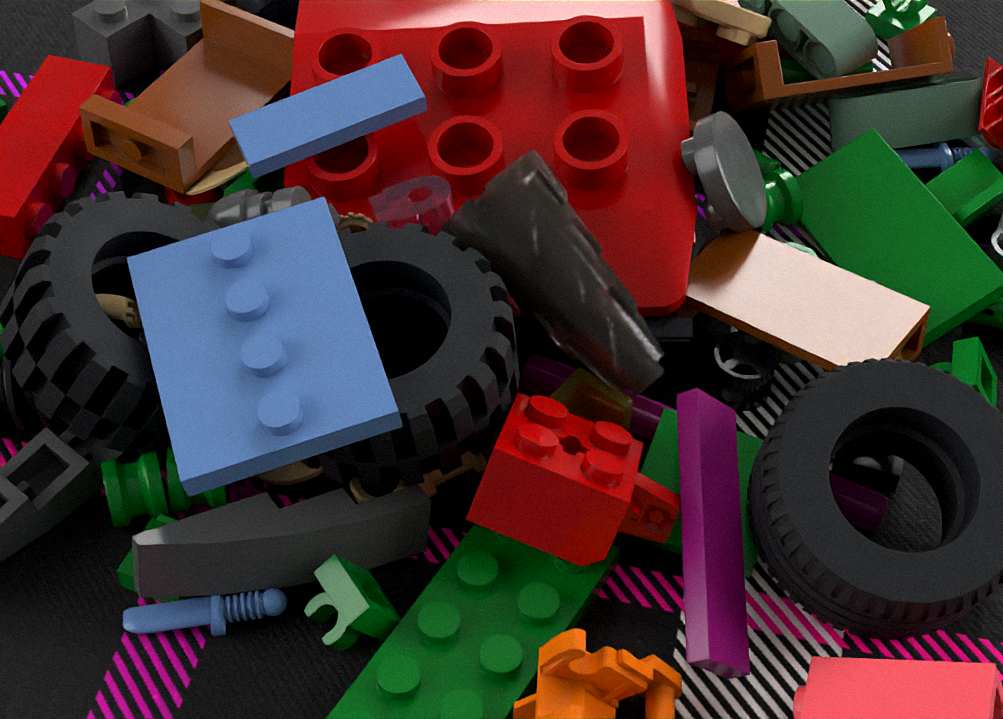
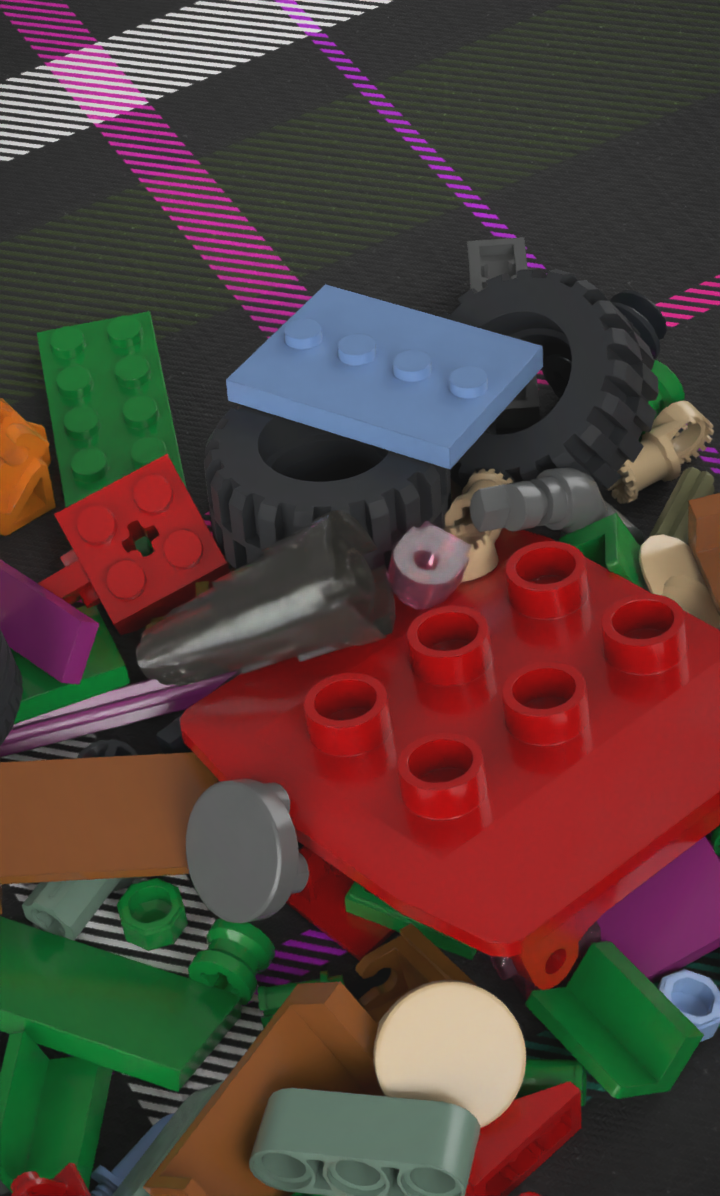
camera: 145 degrees right, 0 degrees up
medium blue tile [228,54,428,179] -> none
green tile [304,554,401,651] -> none

